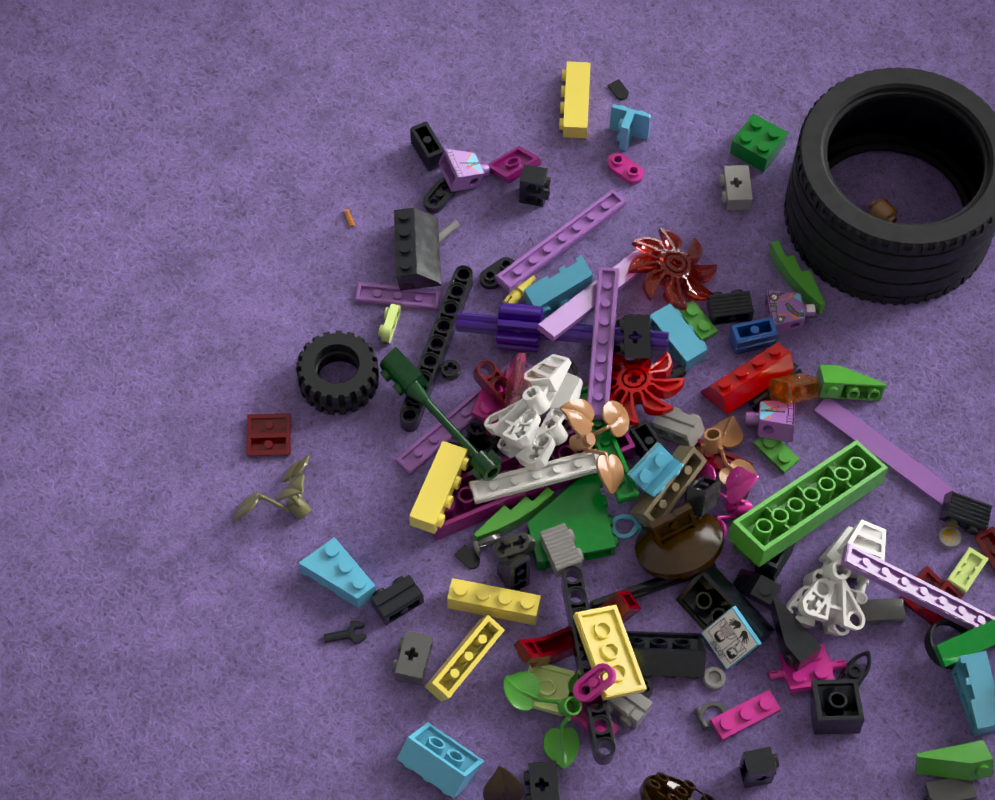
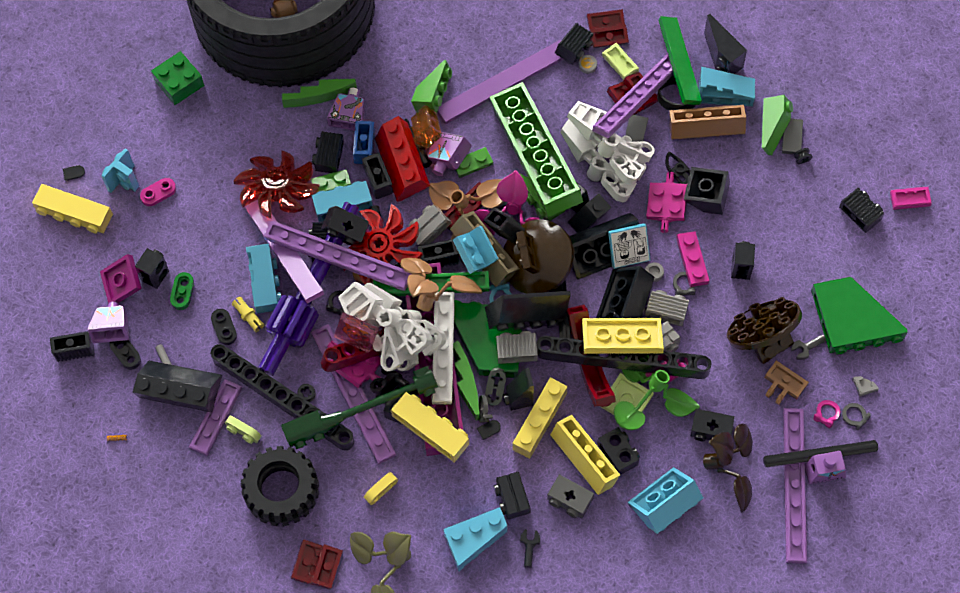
camera: 70 degrees left, 5 degrees up
medium lavender tile [495,189,627,293] -> none
dark pink plate [573,663,616,702] -> none
light grey brick [719,165,753,210] -> none
black slope [770,597,821,672] -> none
none -> green plate [170,272,194,310]
none -> black brick [362,153,394,199]
none -> light yellow beam [364,472,398,505]
none -> black slope [485,291,571,331]
none -> black brick [597,427,640,475]
none -> light grey brick [645,290,689,327]
none -> medium nougat brick [669,105,746,139]

